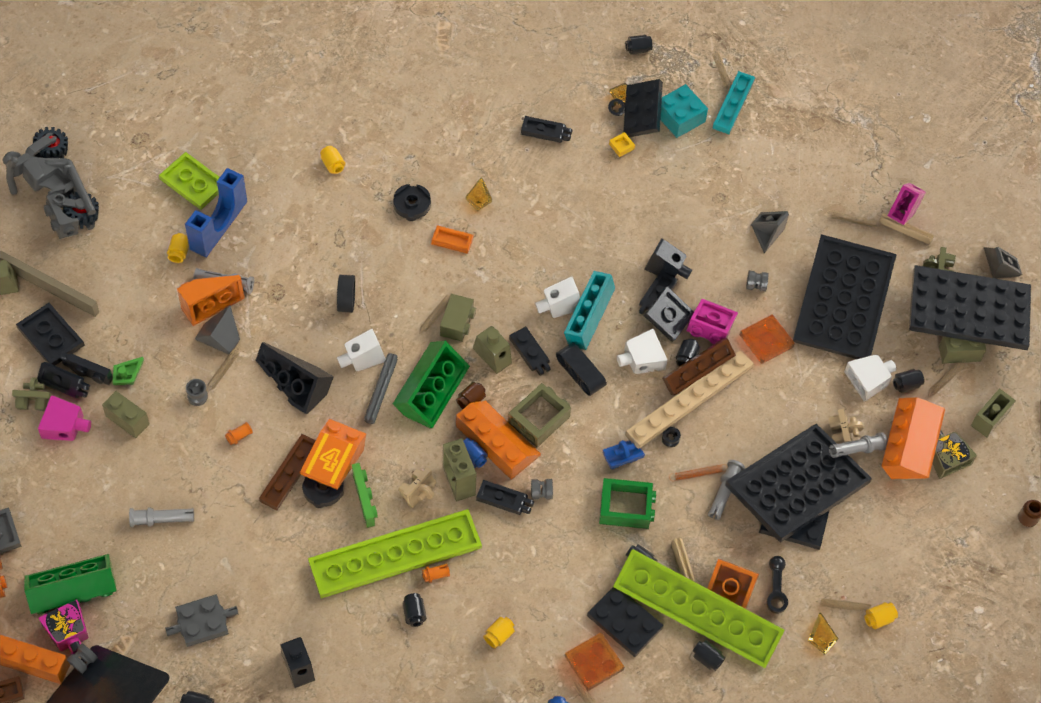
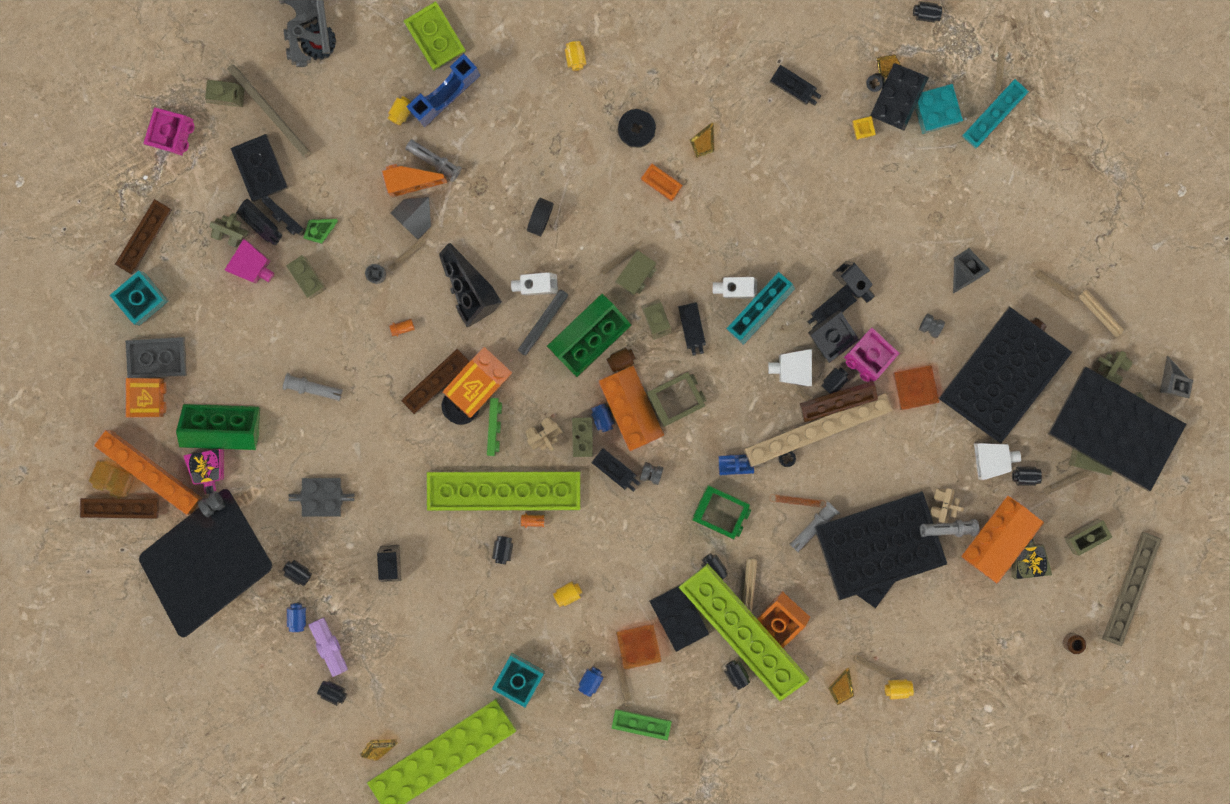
camera: 20 degrees right, 30 degrees up
black beam [556,342,607,396] -> none
black piece [766,556,788,614] -> none
dark pink torso [887,183,926,225] -> none

